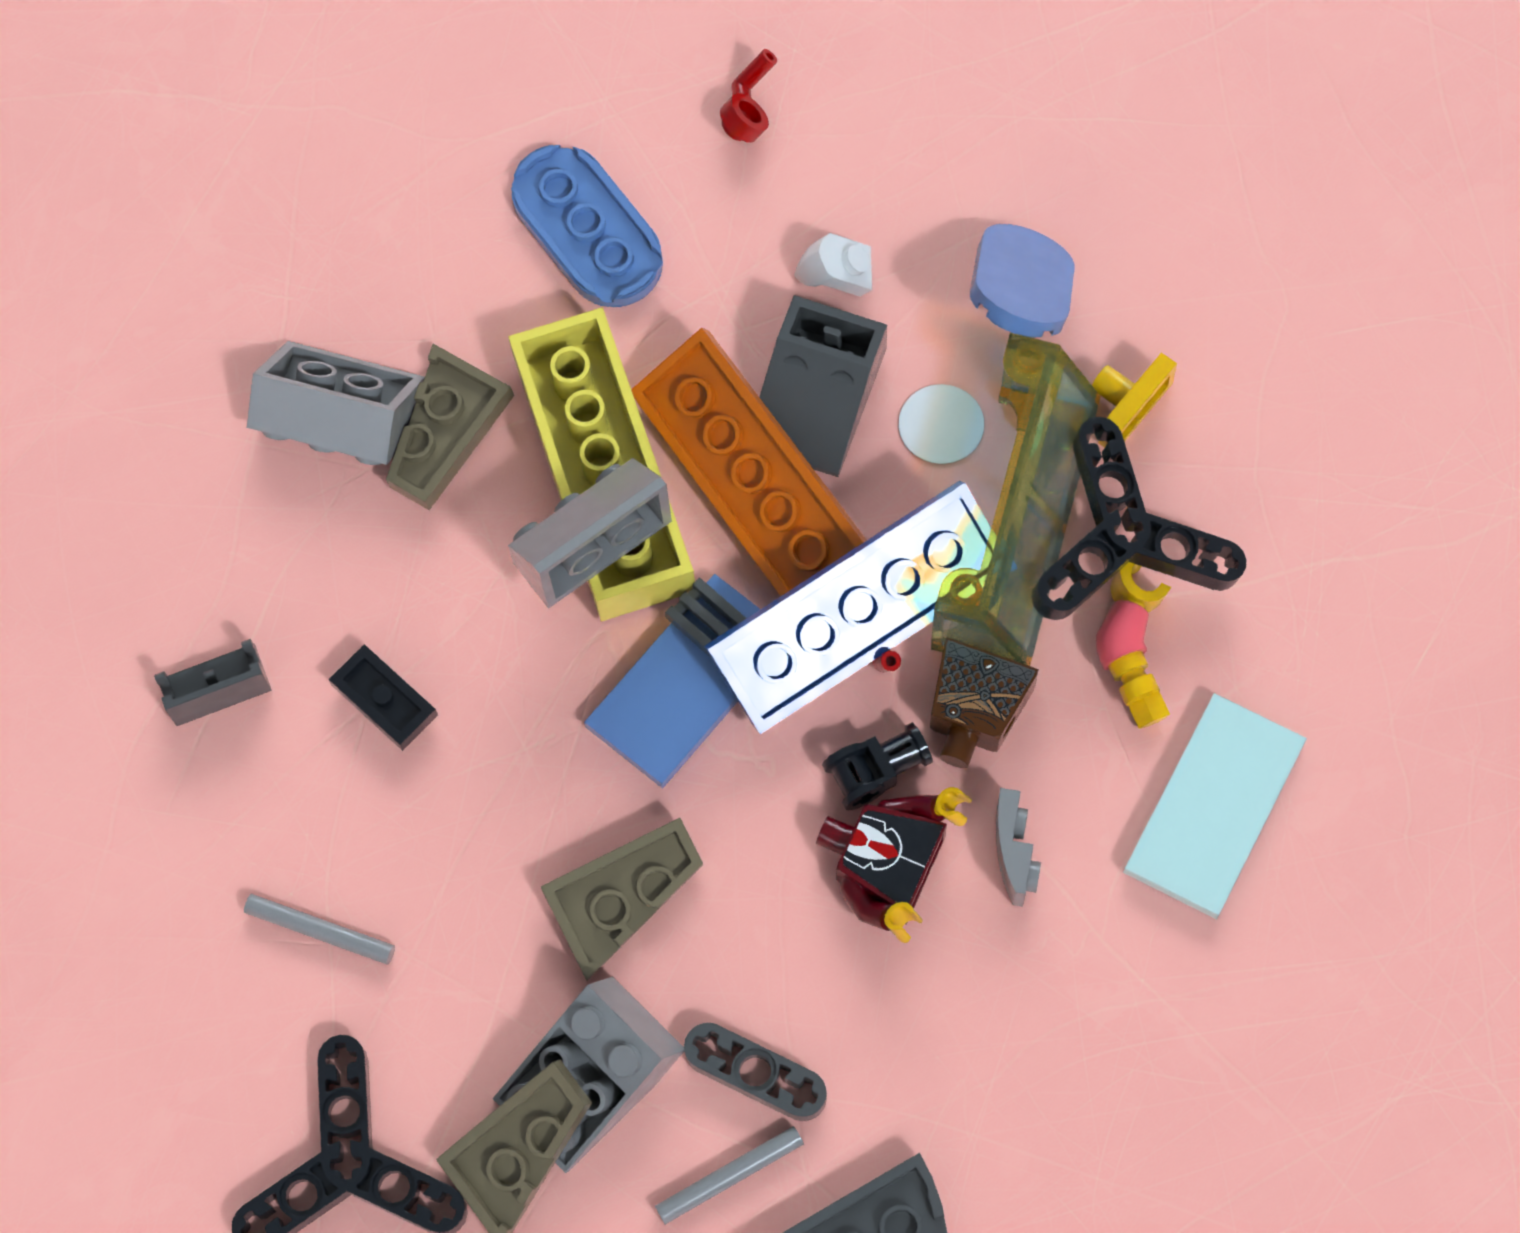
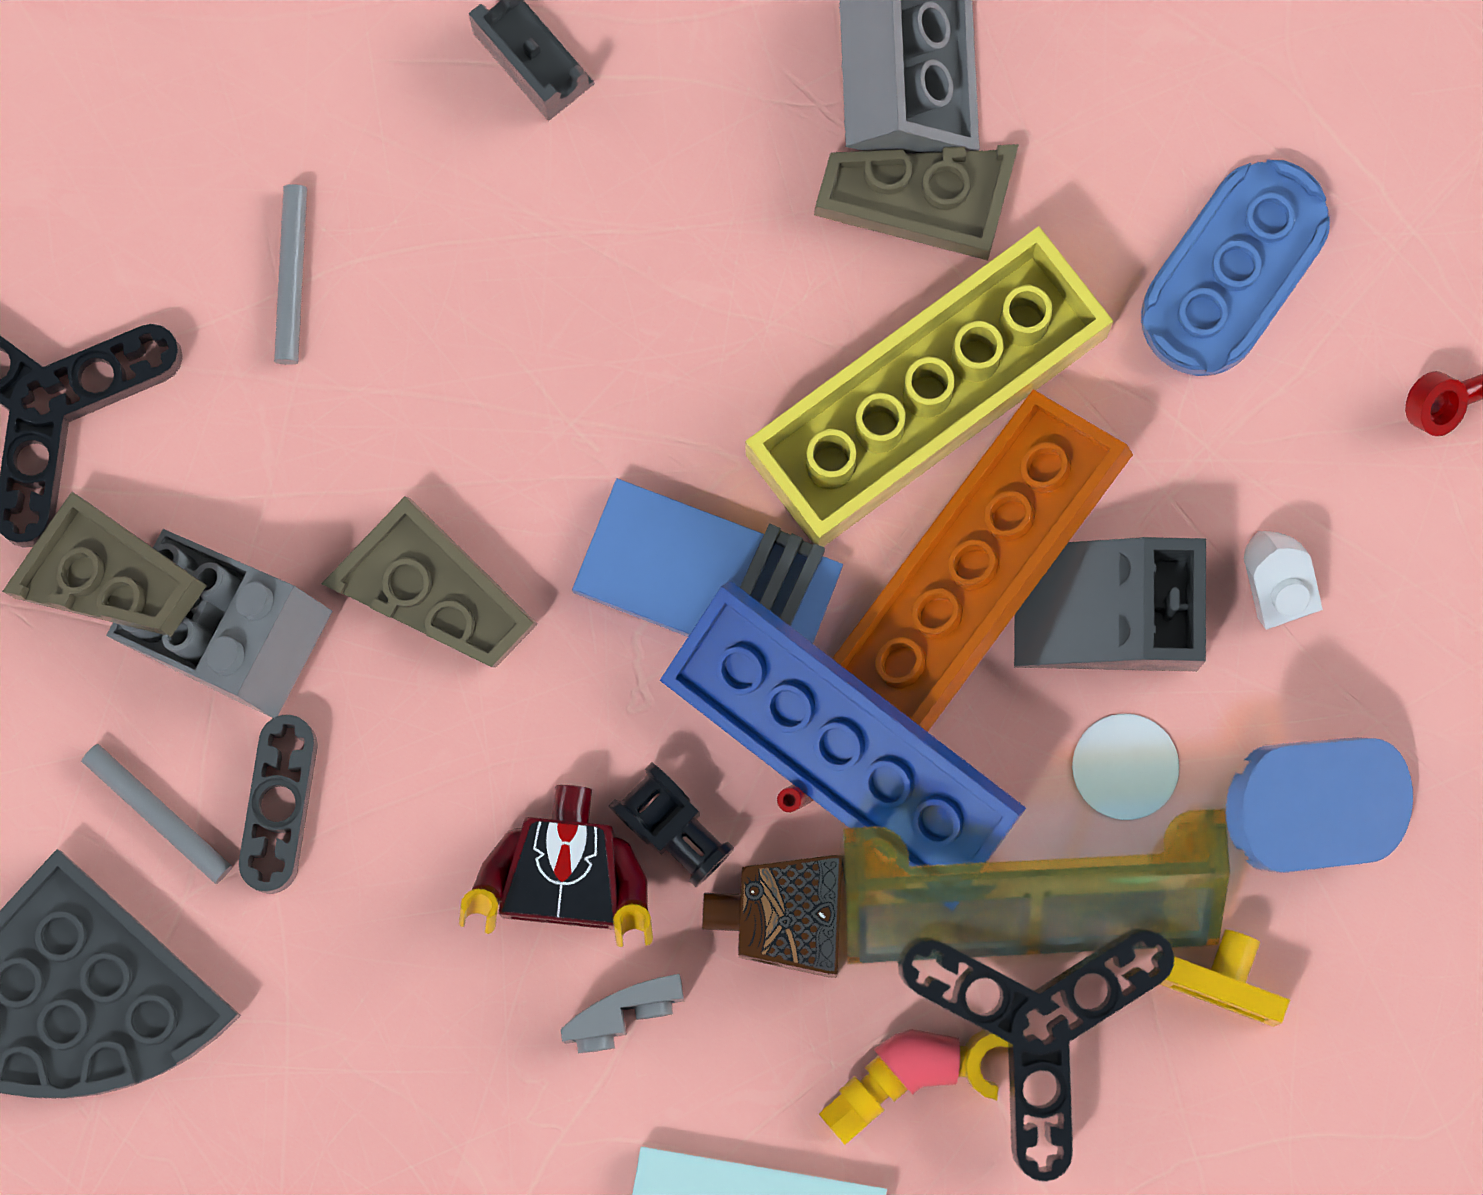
camera: 70 degrees right, 10 degrees up
black plate [328,644,438,751] -> none
light grey slope [508,458,672,609] -> none

